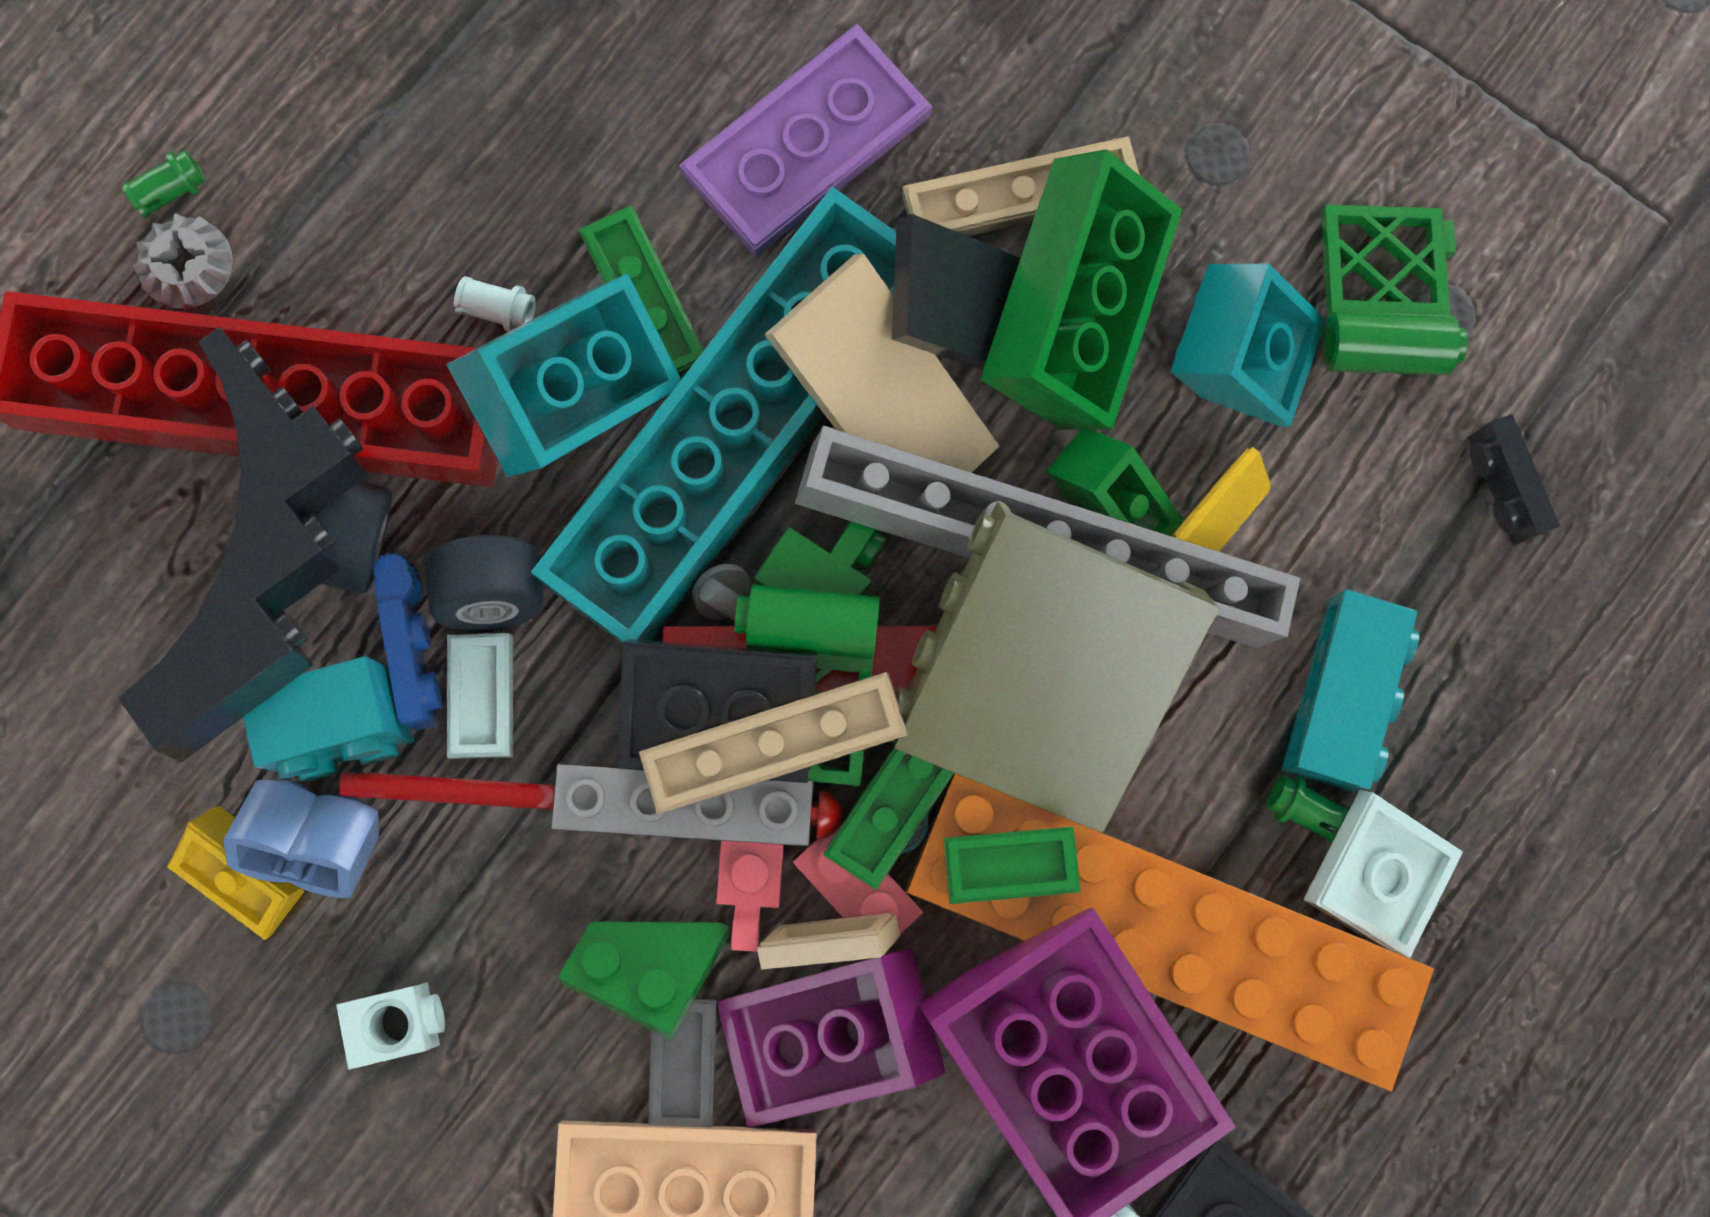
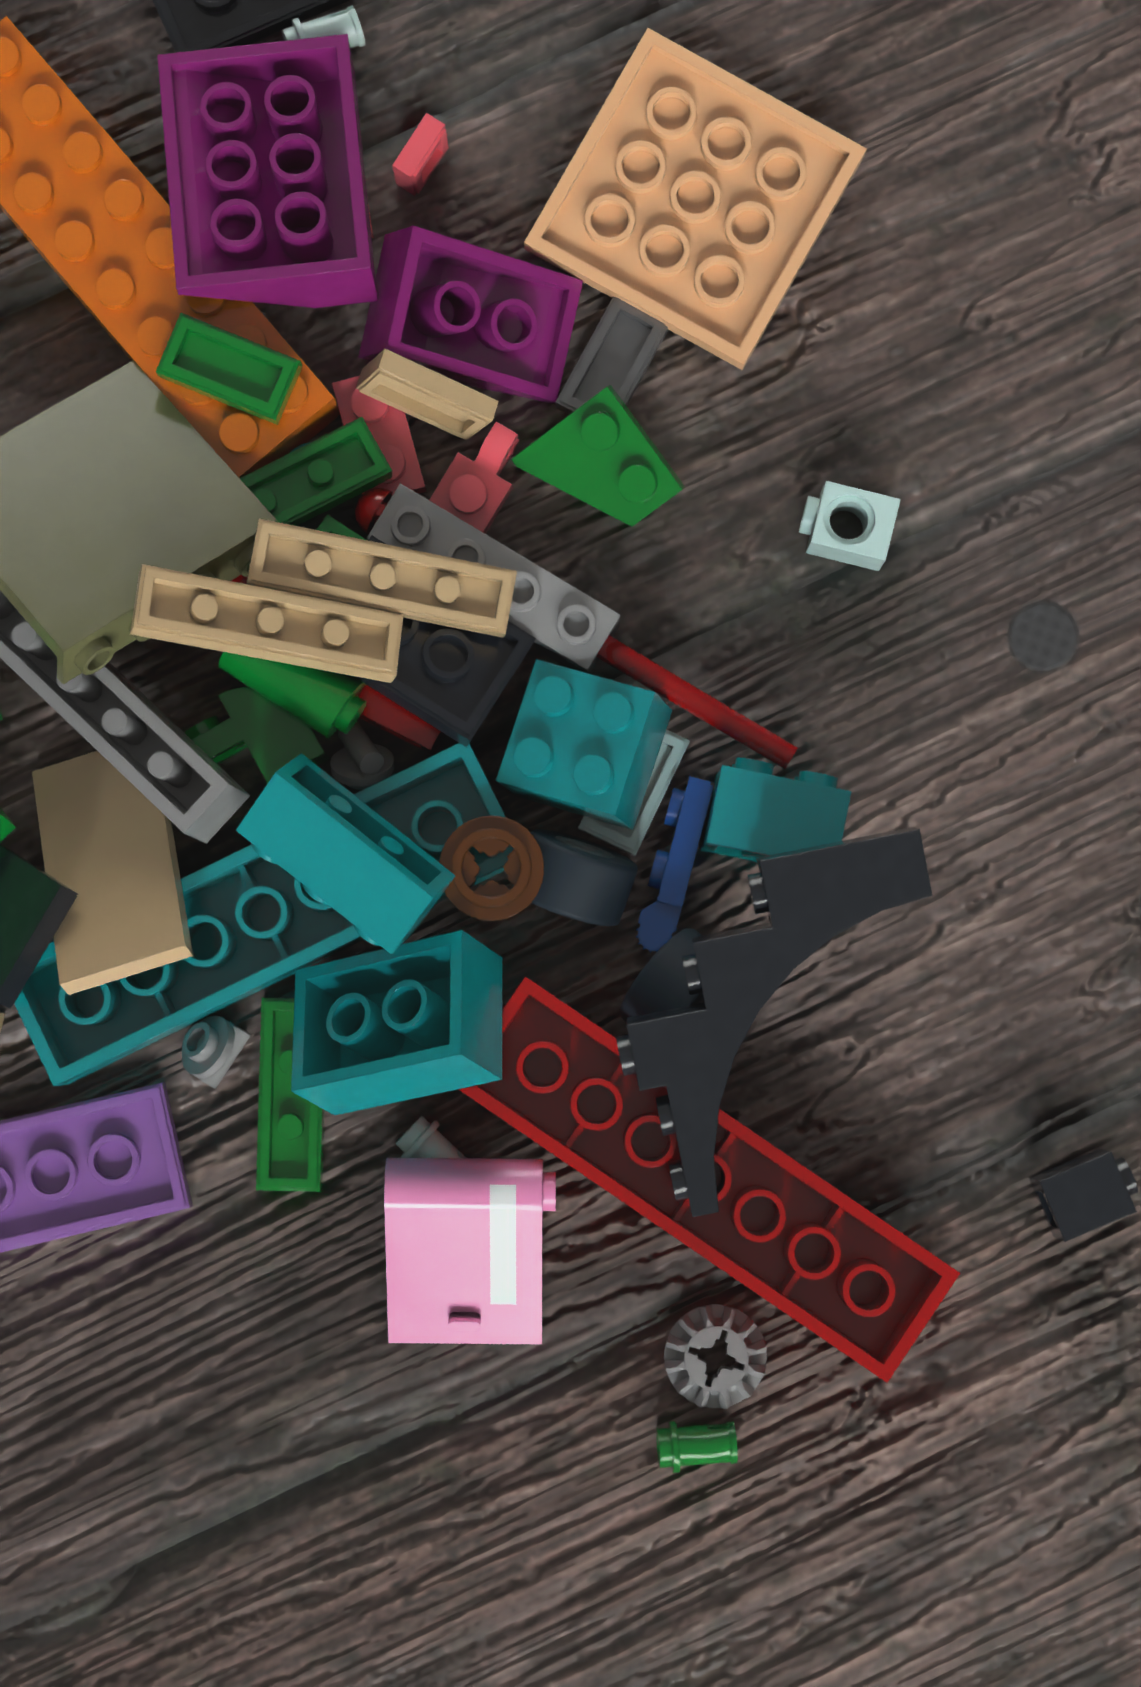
camera: 145 degrees left, 5 degrees up
yellow slope [167,806,305,940] -> none
medium blue brick [223,780,379,898] -> none
none -> tan tile [130,564,404,683]
none -> light grey plate [182,1015,251,1089]
none -> teal brick [236,753,456,955]
none -> bright pink door [384,1158,556,1344]
none -> coral tile [392,113,449,196]
none -> reddish brown gear [439,816,544,921]
none -> teal brick [496,659,673,830]

